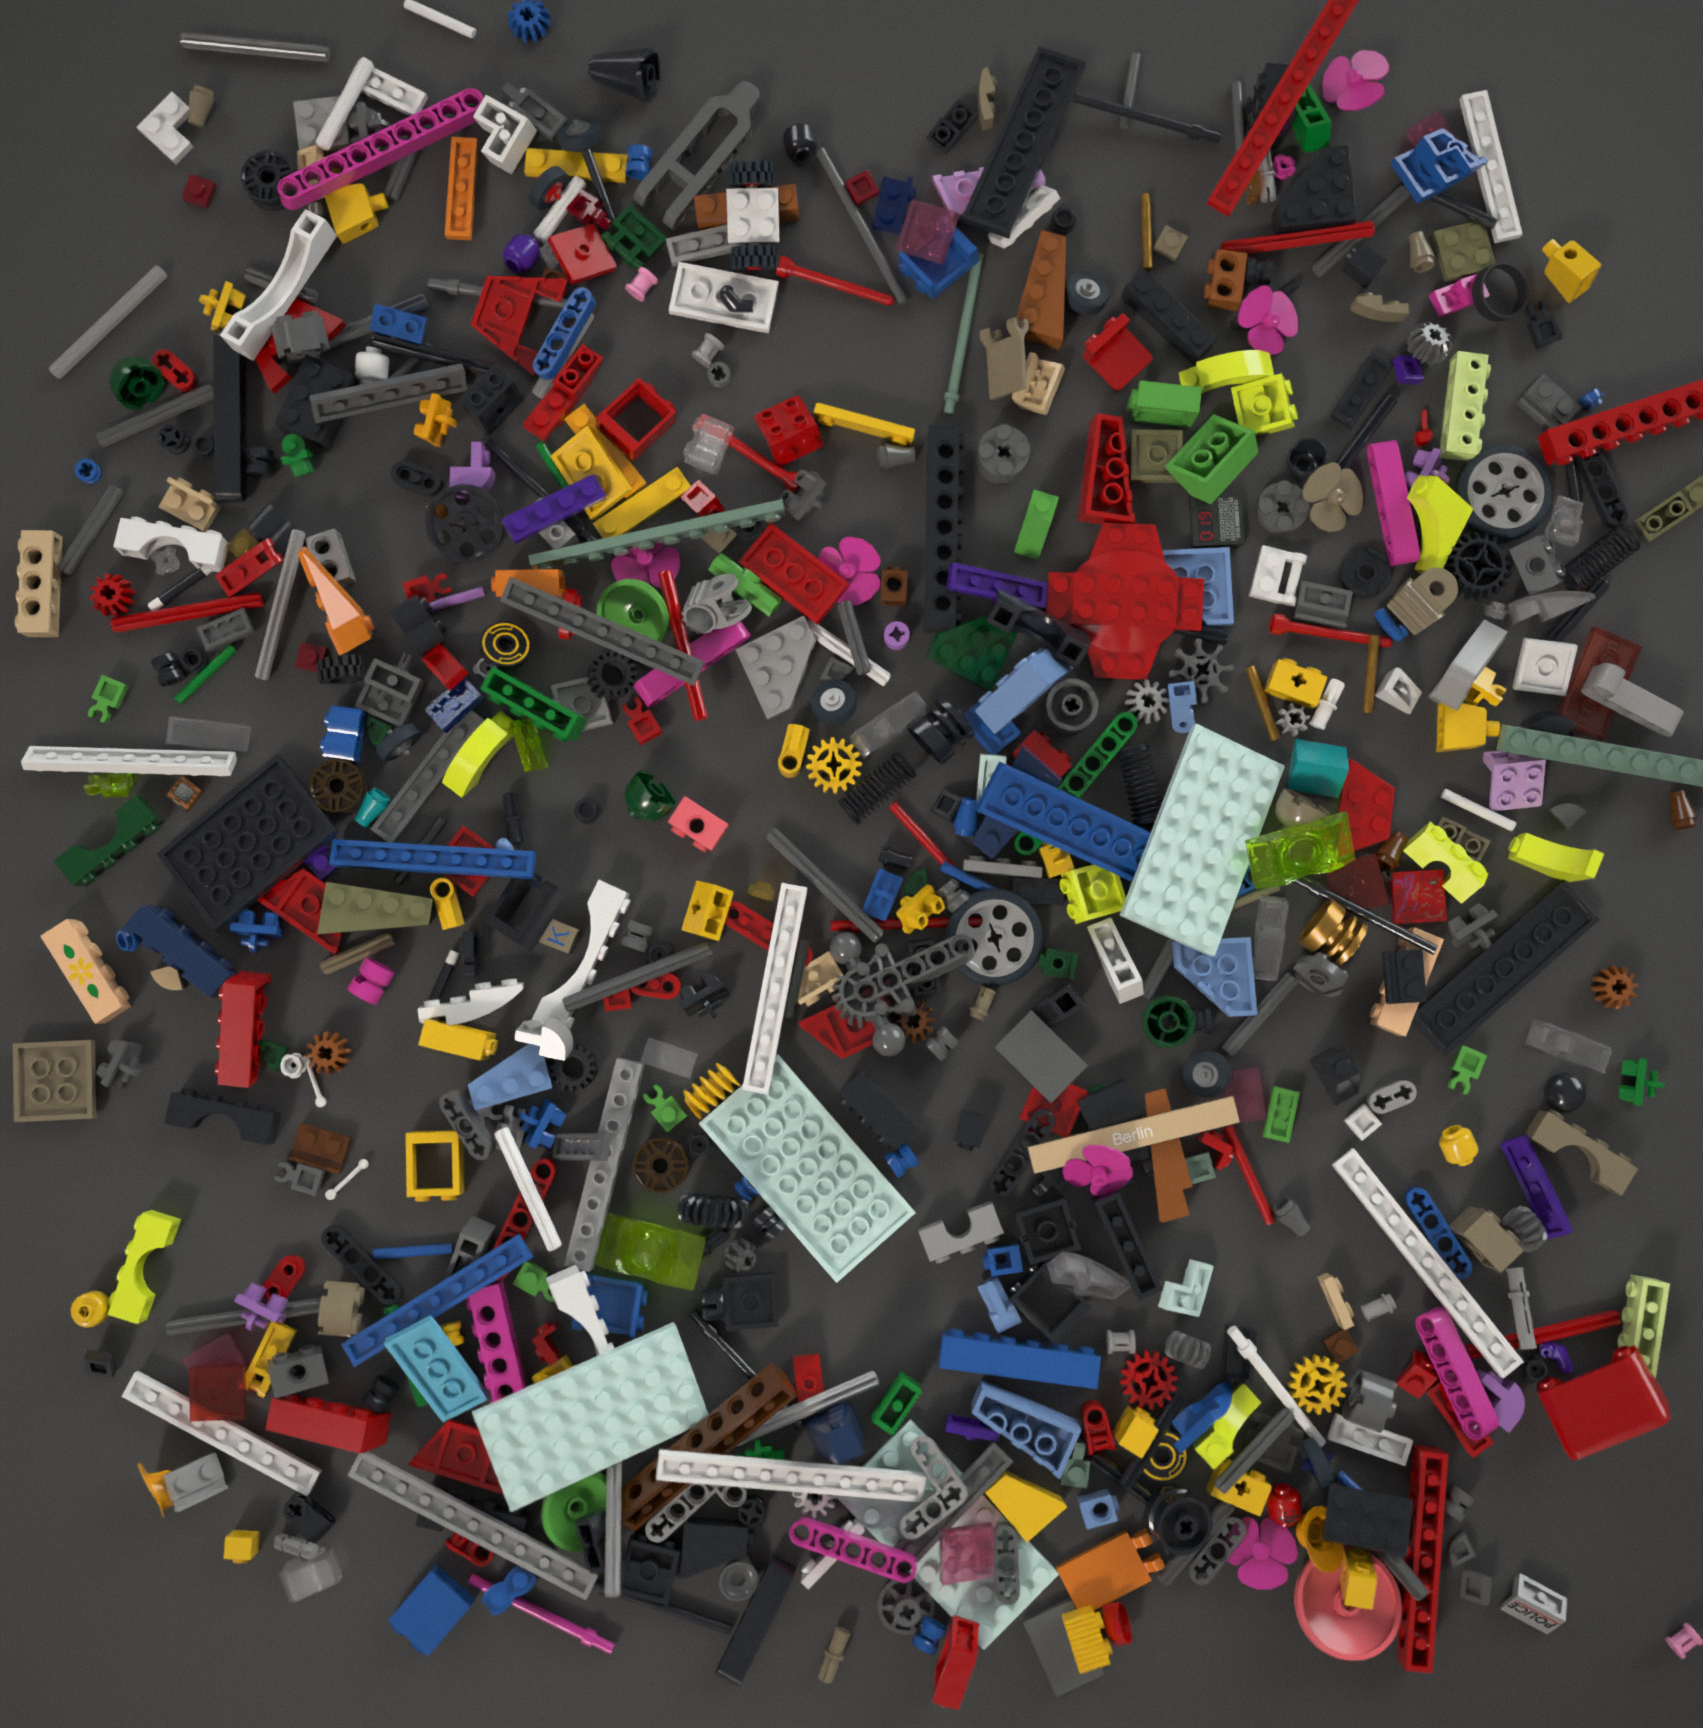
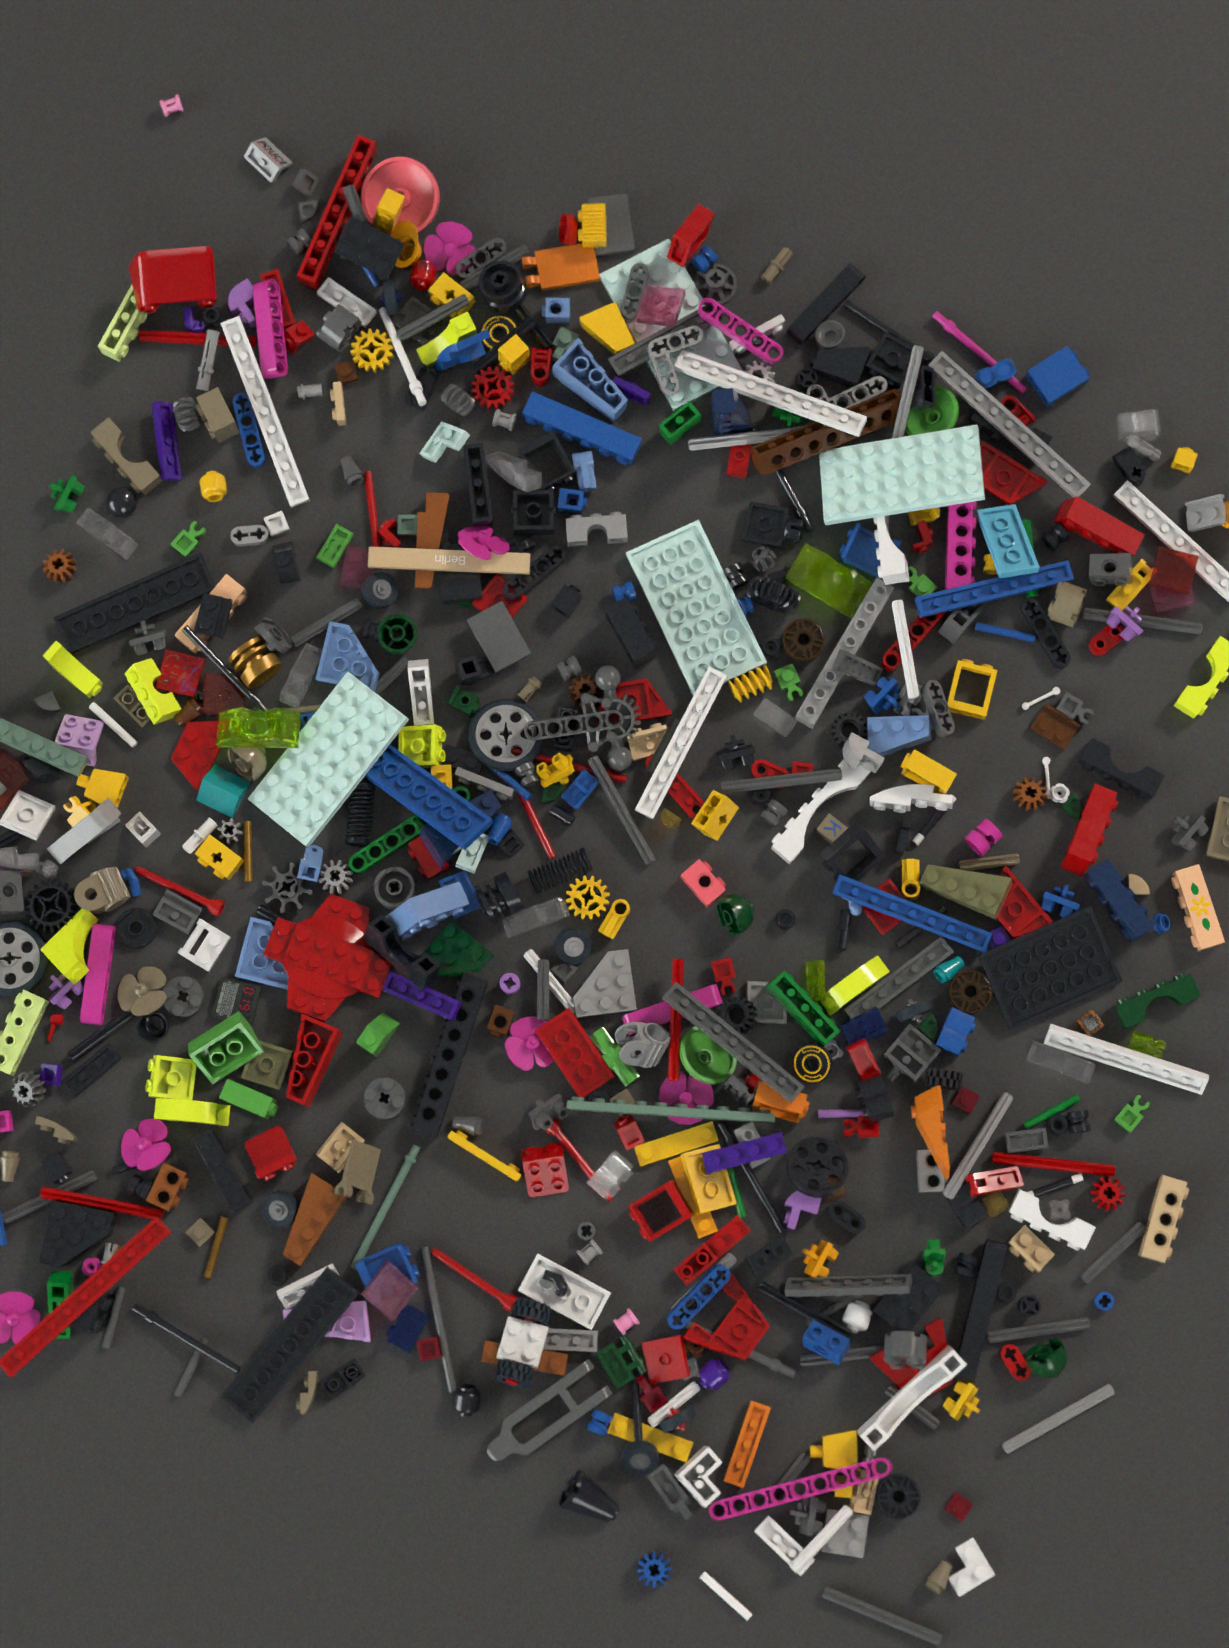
camera: 160 degrees left, 5 degrees down
pearl gold bar [1362,635,1380,713] -> none
none -> dark grey plate [723,1075,756,1108]

